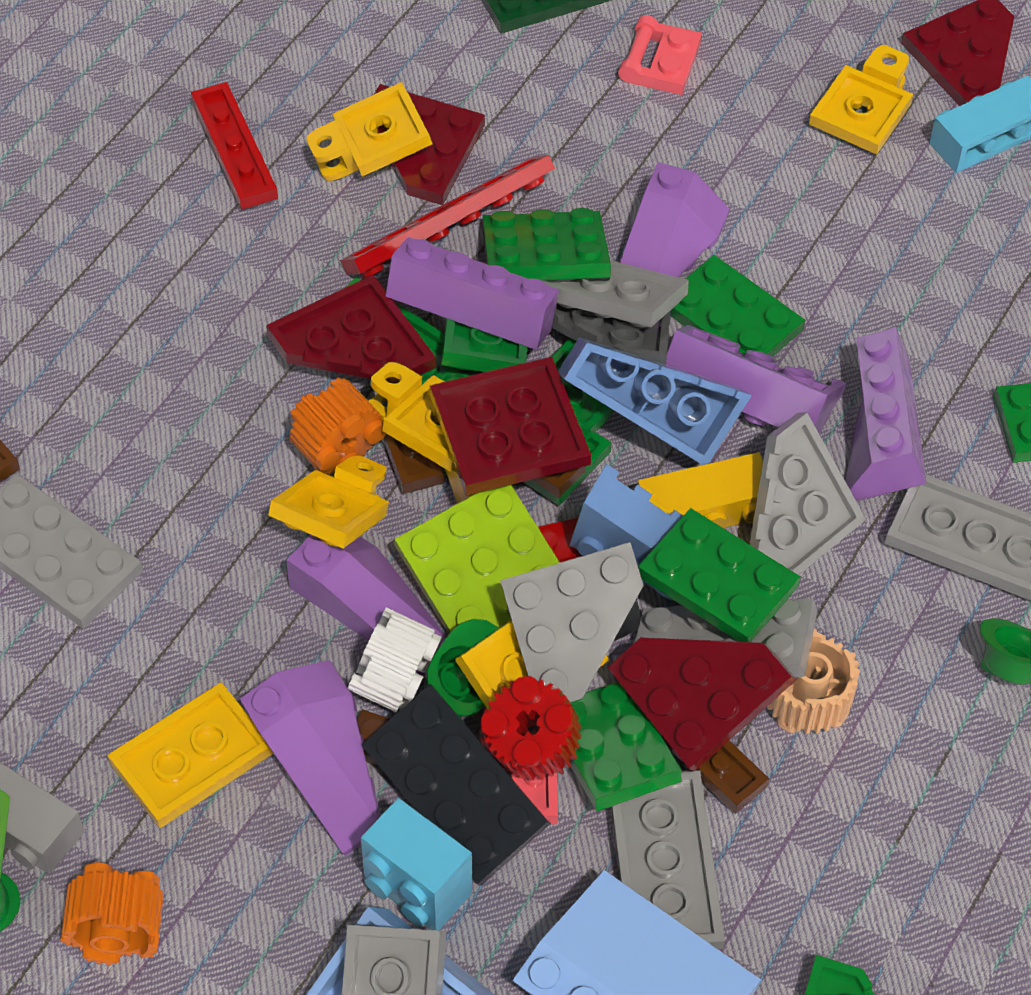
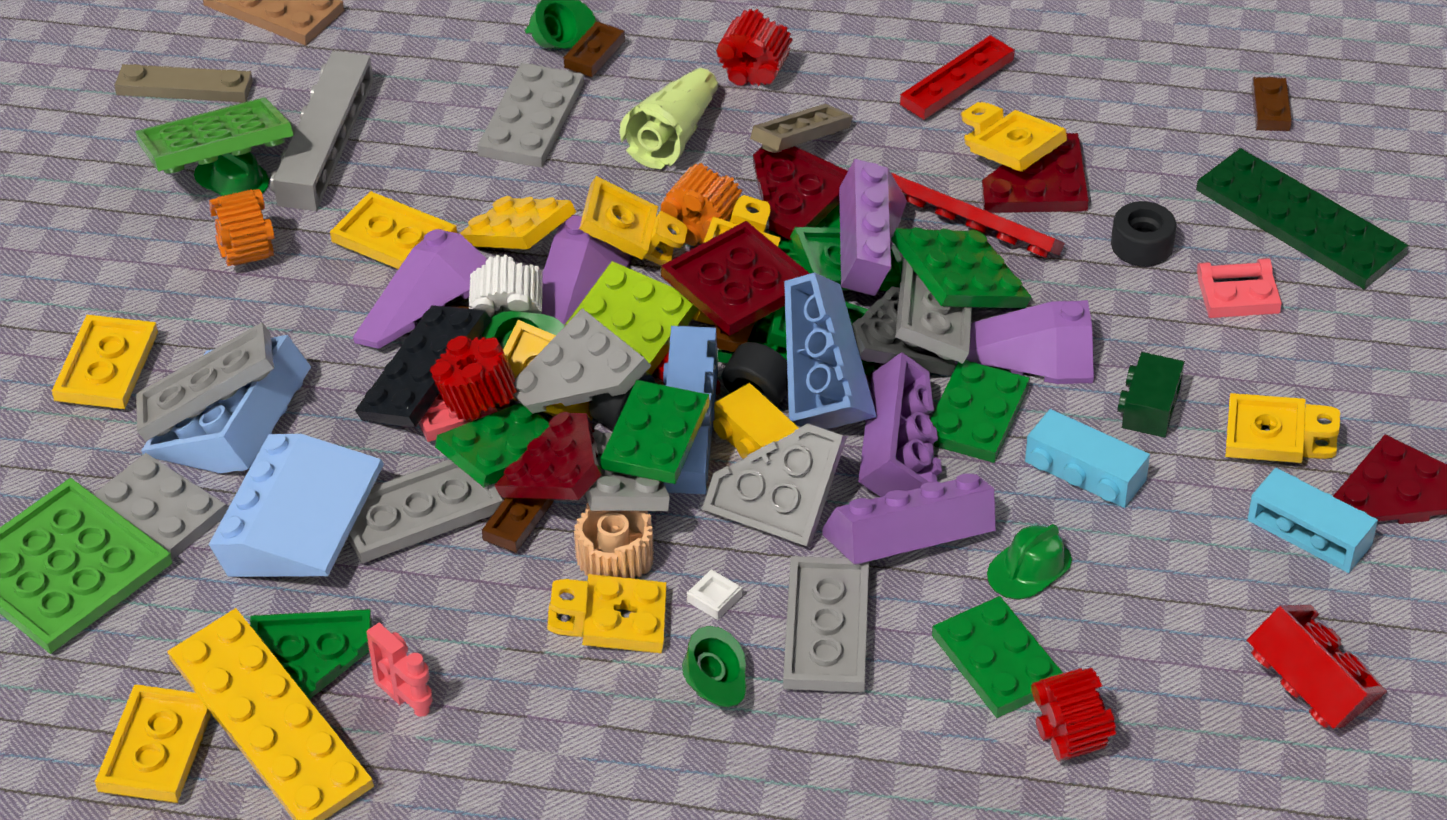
camera: 70 degrees right, 10 degrees down
medium azure brick [361,798,472,931] -> none
none -> coral plate [366,622,433,717]
none -> yellow plate [460,196,576,249]
none -> yellow plate [547,574,666,653]
none -> yellowish green cone [620,68,718,169]
none -> white tile [687,569,742,620]
none -> red brick [716,9,793,86]
none -> black tyre [721,342,788,407]
none -> dark tan plate [750,103,853,153]
none -> green piece [987,524,1072,600]
none -> medium azure brick [1025,409,1150,508]
none -> black tyre [1111,201,1177,267]
none -> dark green brick [1117,352,1185,438]

